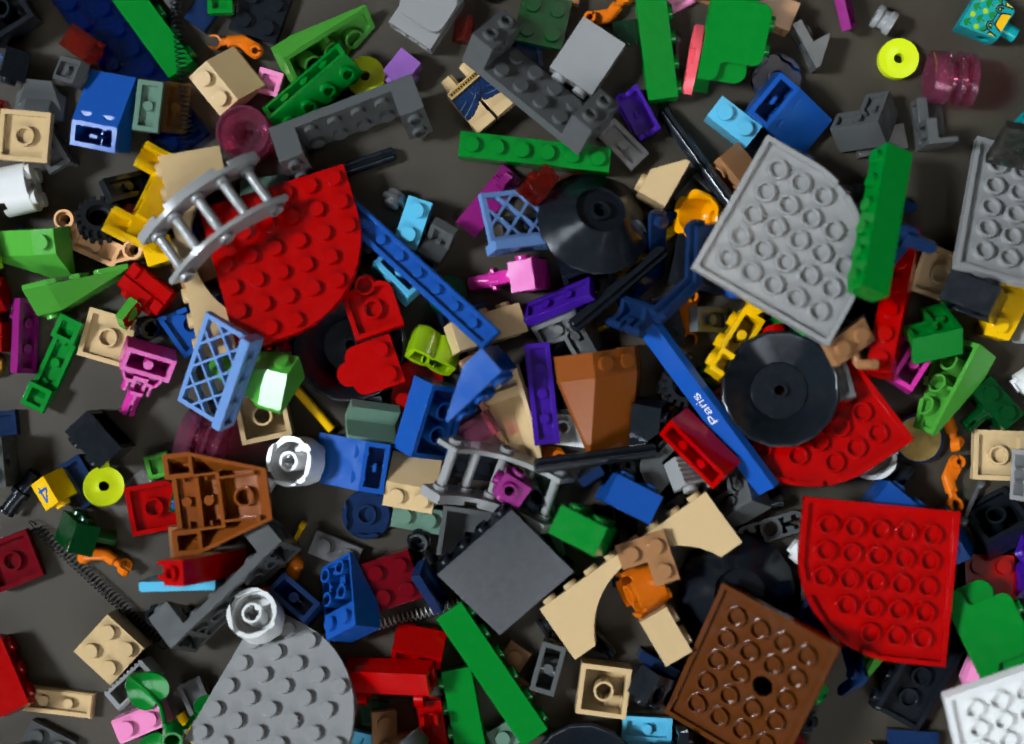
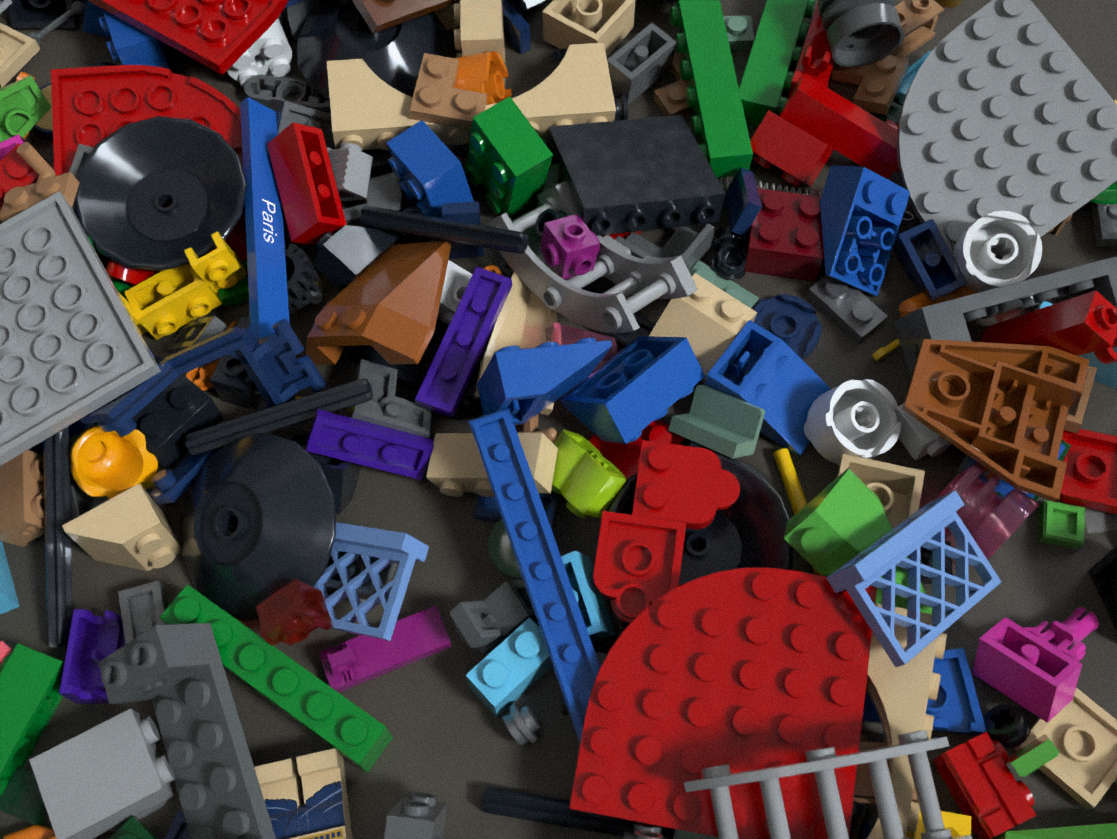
camera: 145 degrees left, 25 degrees down
dark pink brick [468,254,551,293] -> none
orange arm [941,455,966,511] -> none

